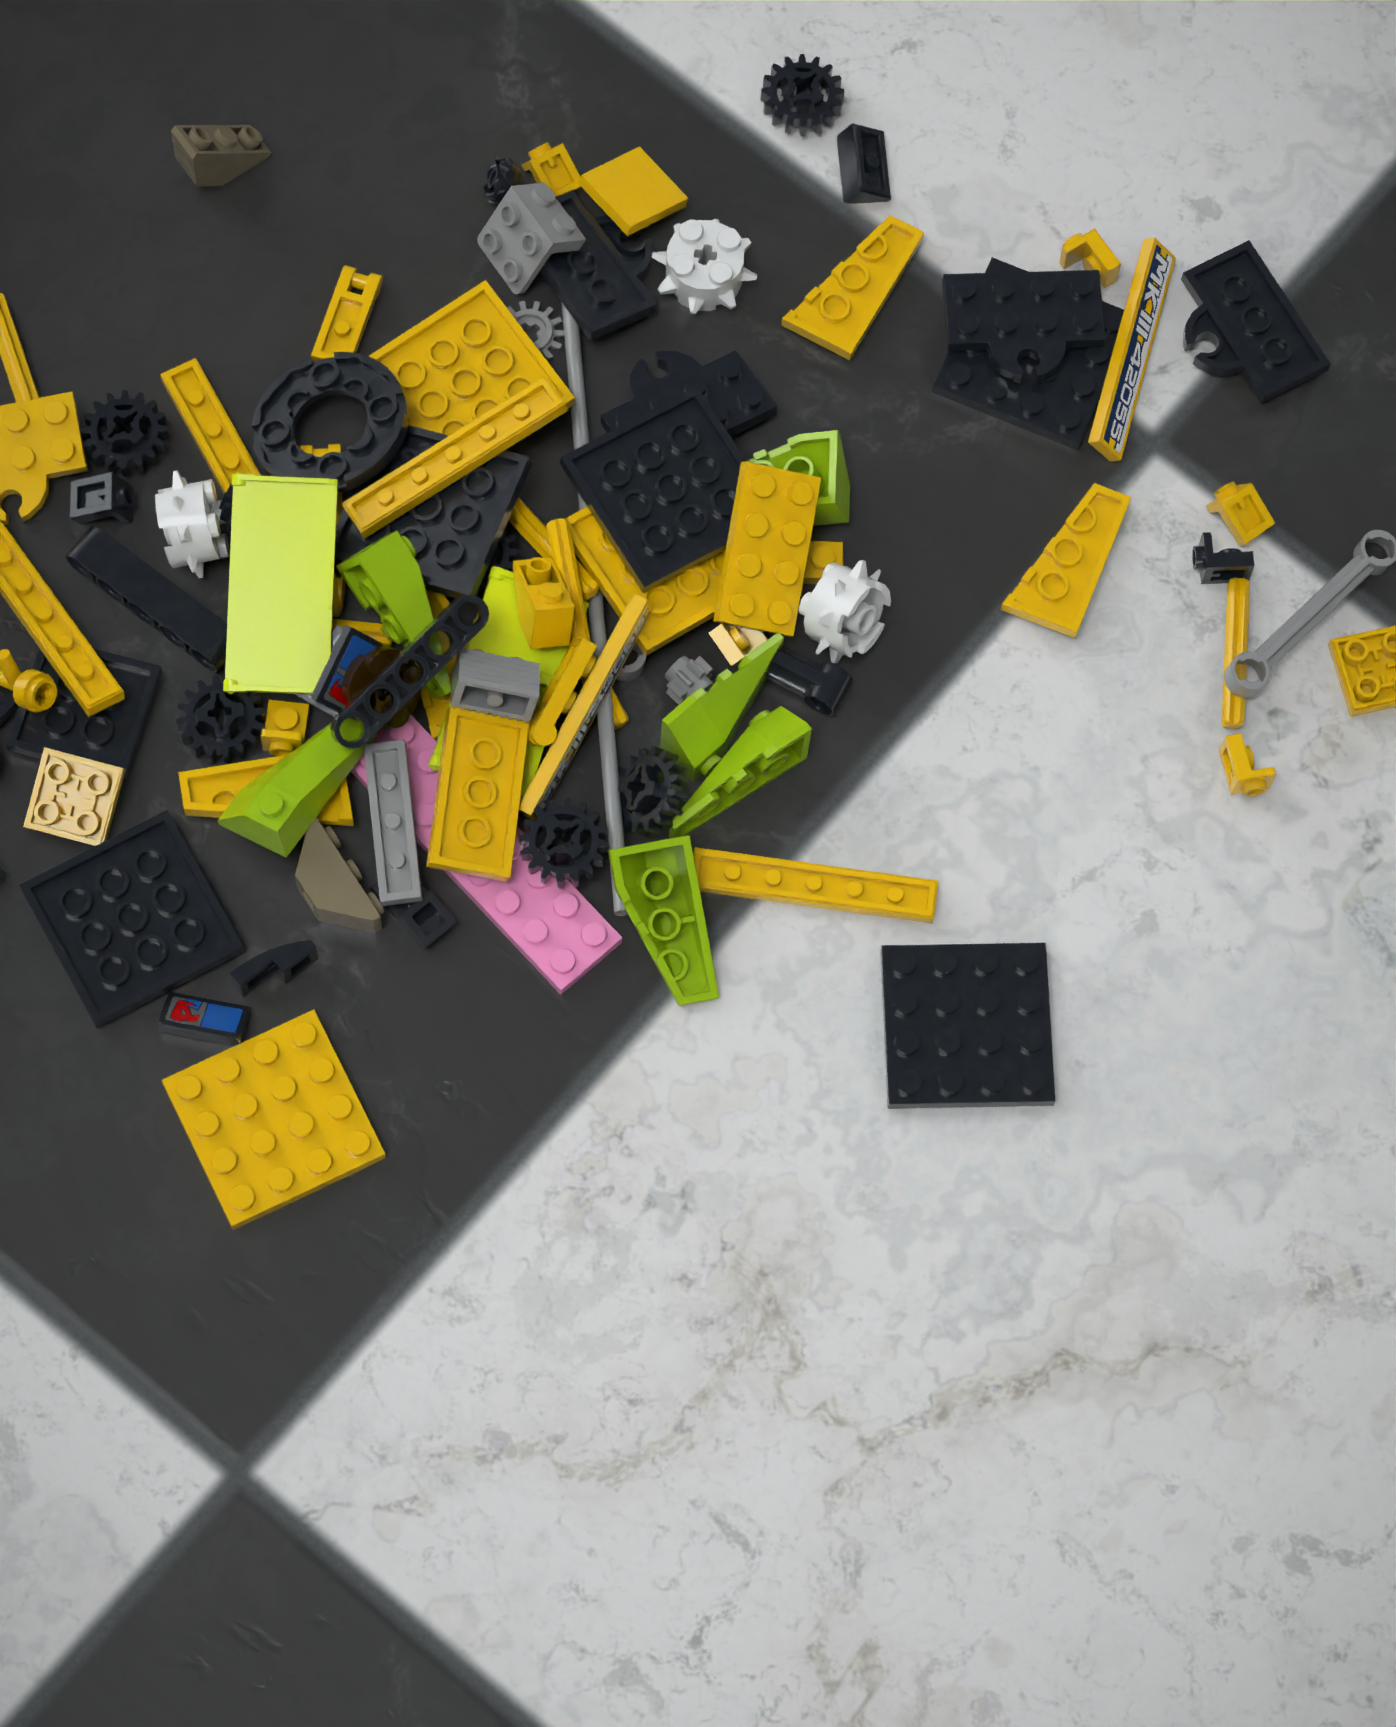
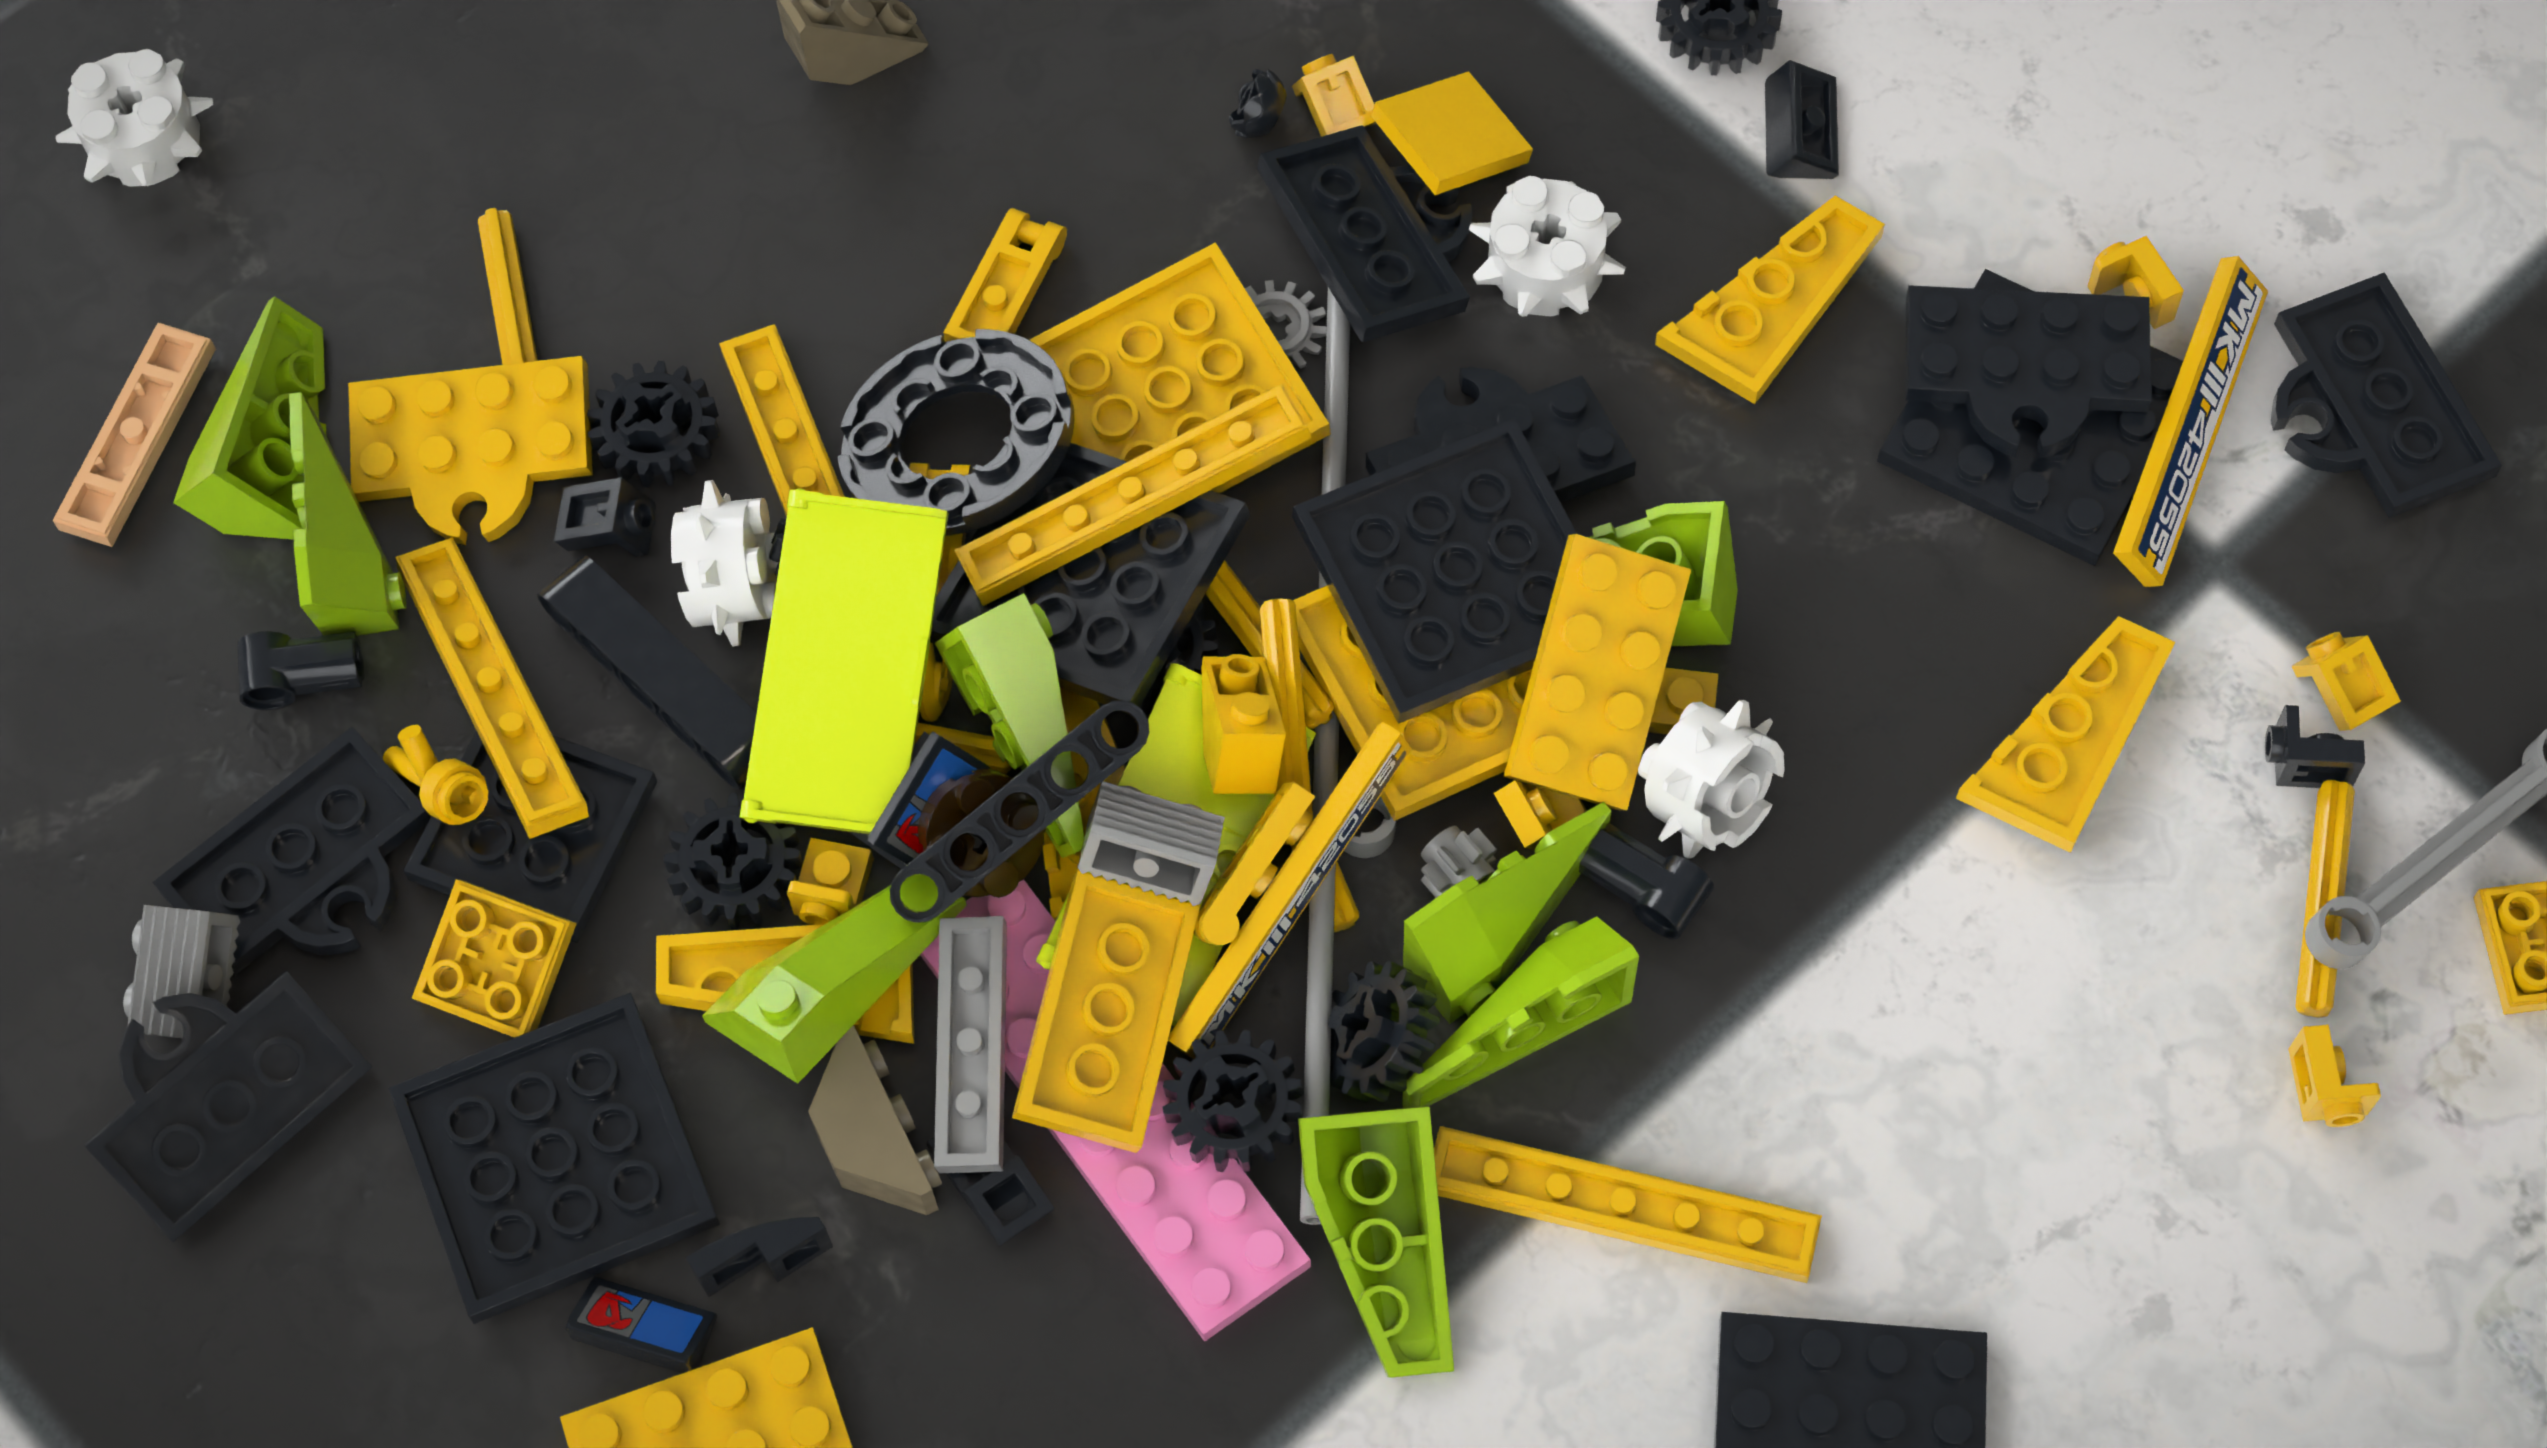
camera: 15 degrees right, 5 degrees down
light grey bracket [477,182,586,294] -> none

